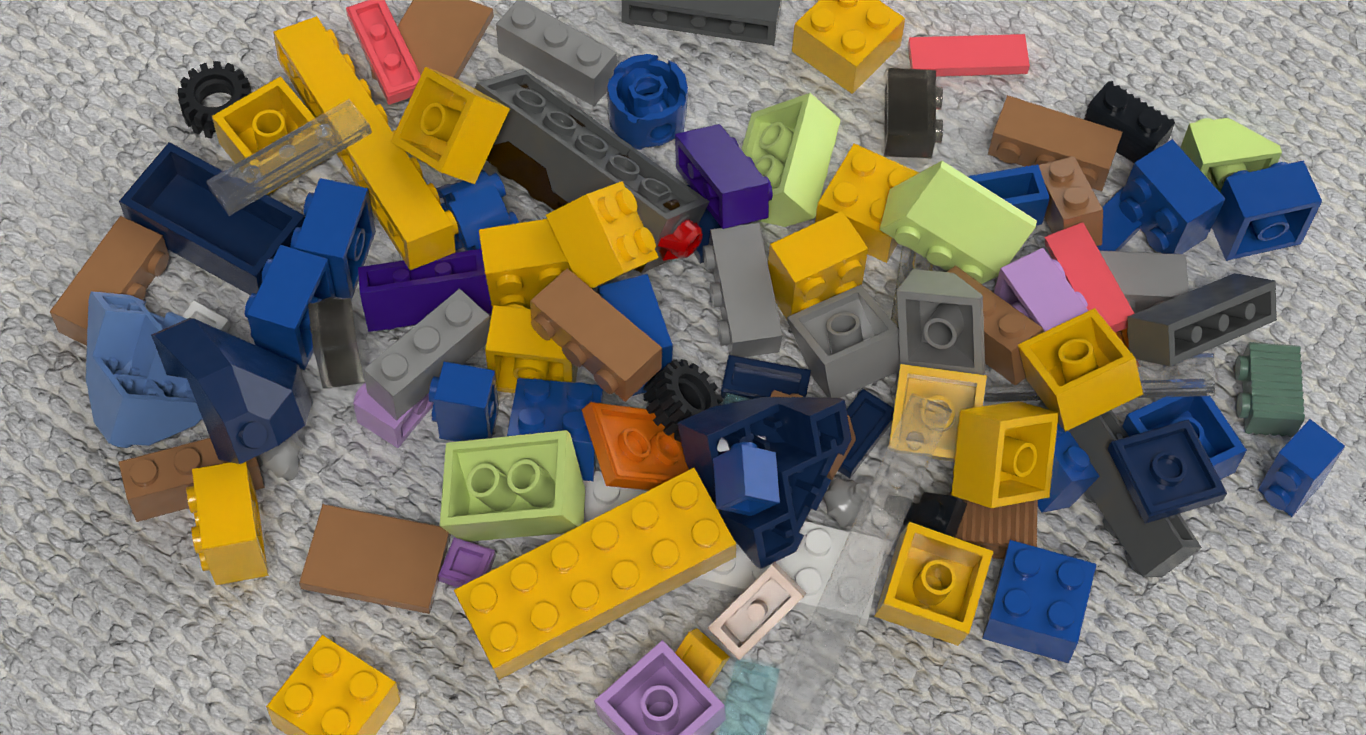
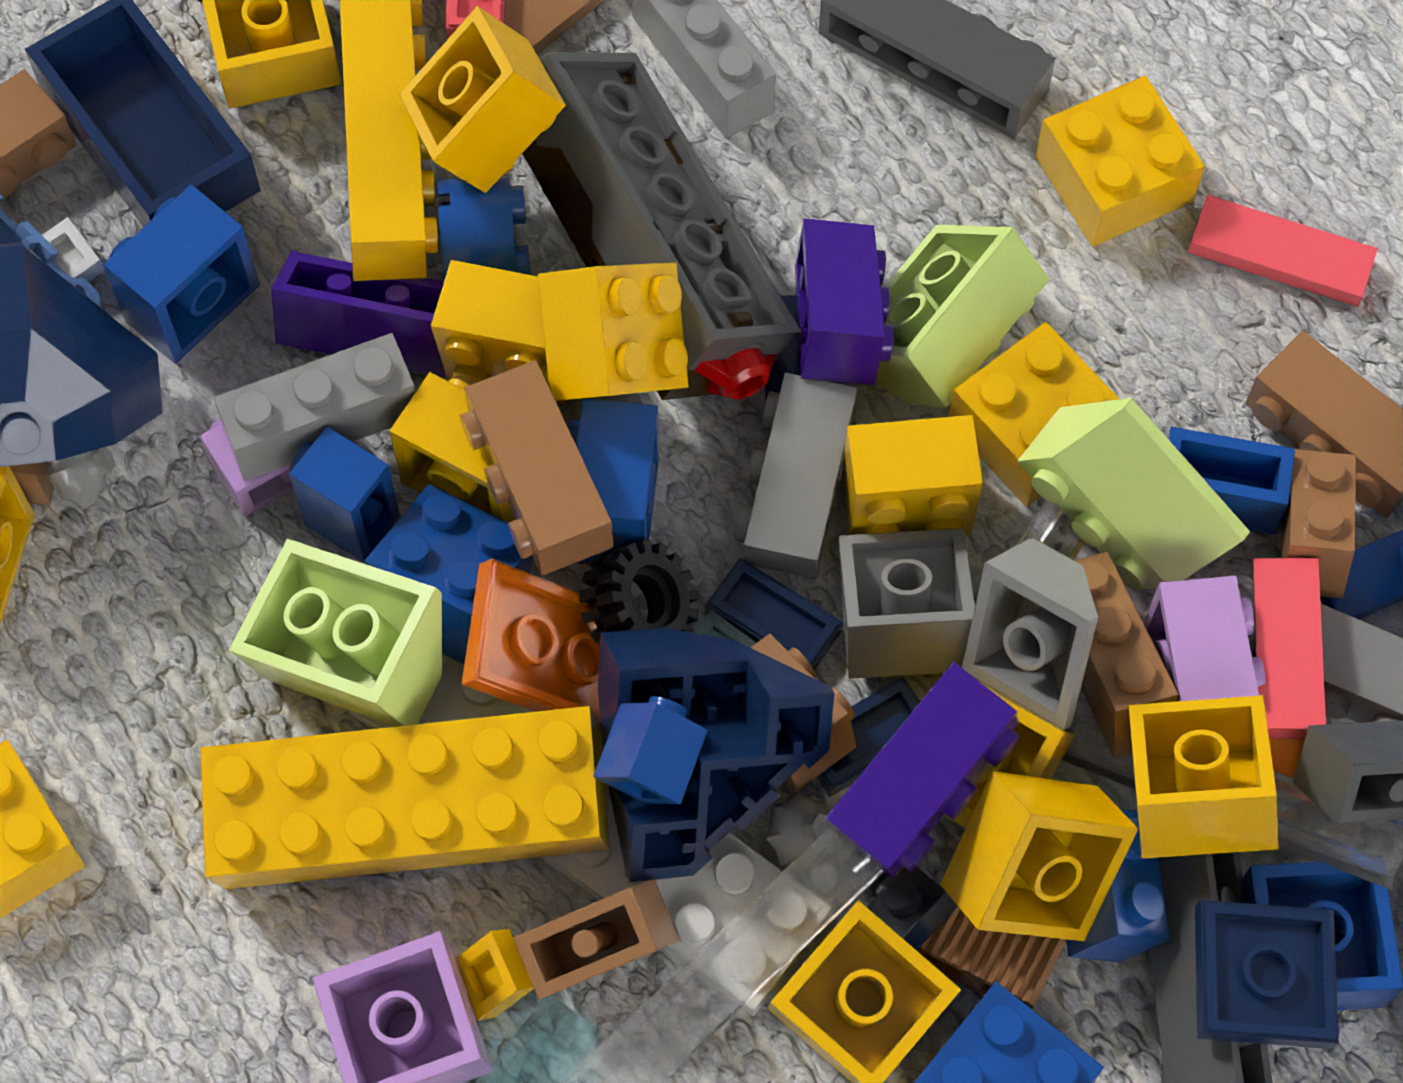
camera: 25 degrees right, 5 degrees up
clear tile [206,99,372,216] -> none
blue brick [291,178,376,301] -> none
medium nougat tile [299,504,451,614] -> none
clear smoke piece [308,297,365,389] -> none
medium lavender tile [438,537,496,588] -> none
blue brick [607,54,688,150] -> none
clear smoke piece [884,68,943,159] -> none
none -> dark purple brick [825,661,1020,878]

